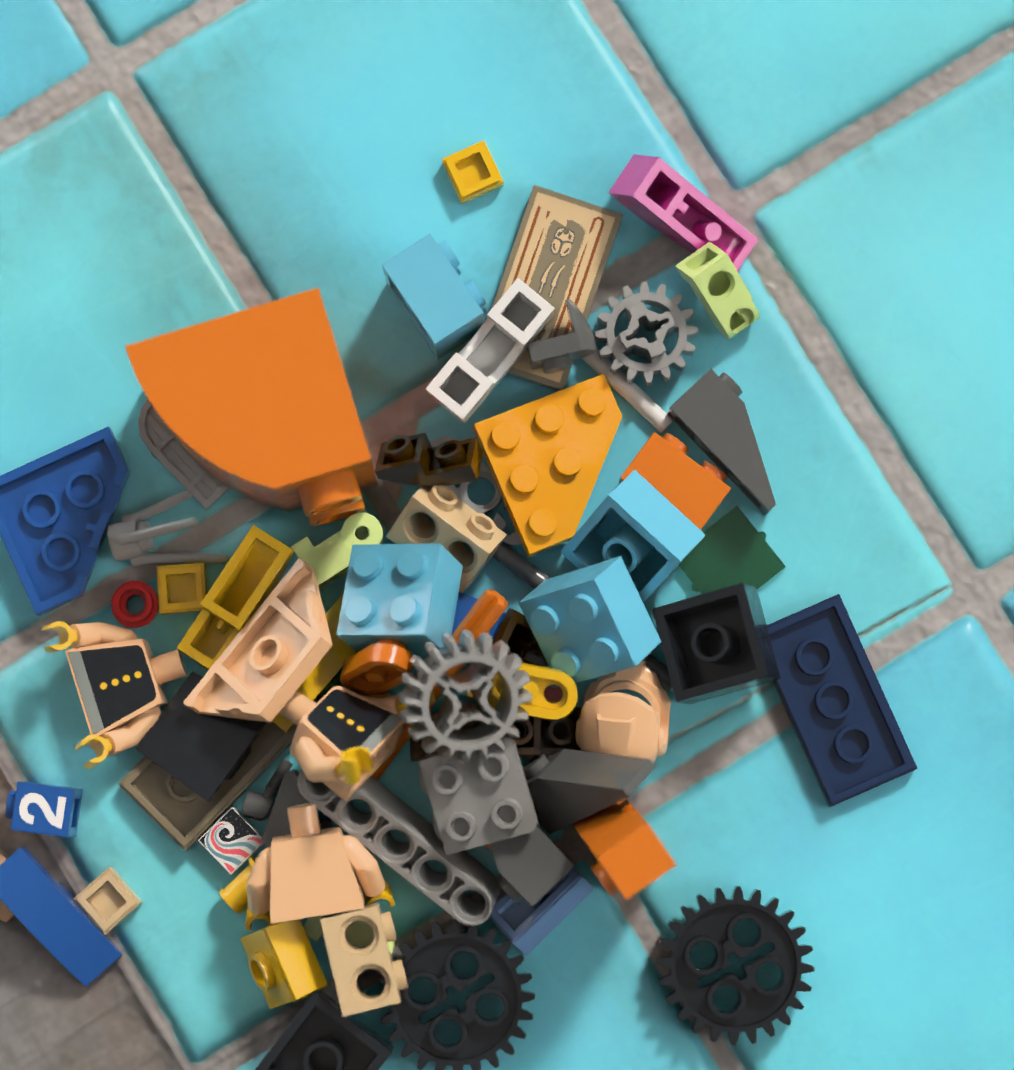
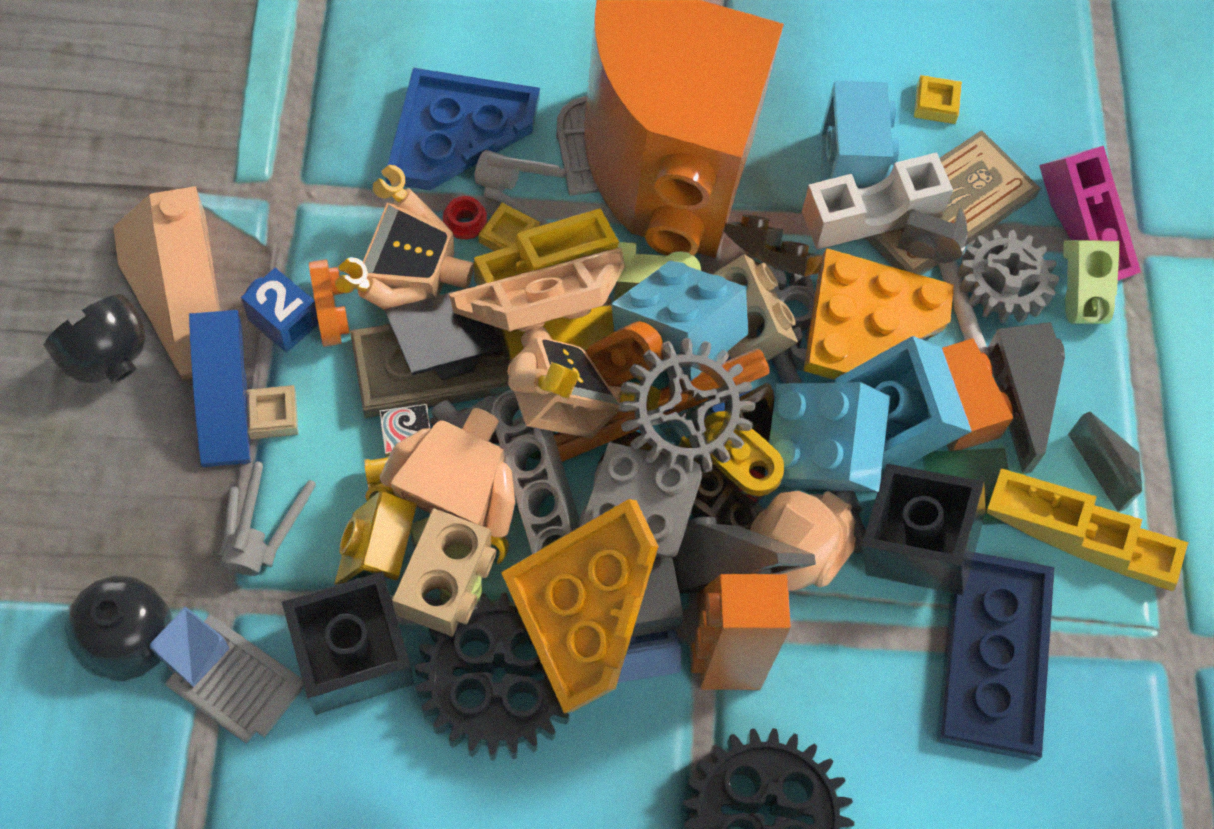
camera: 25 degrees right, 20 degrees down
none -> light grey plant [219,461,316,576]
none -> orange plate [309,259,350,347]
none -> light orange plate [501,499,659,713]
none -> yellow slope [987,468,1188,592]
none -> clear smoke slope [1068,411,1143,512]

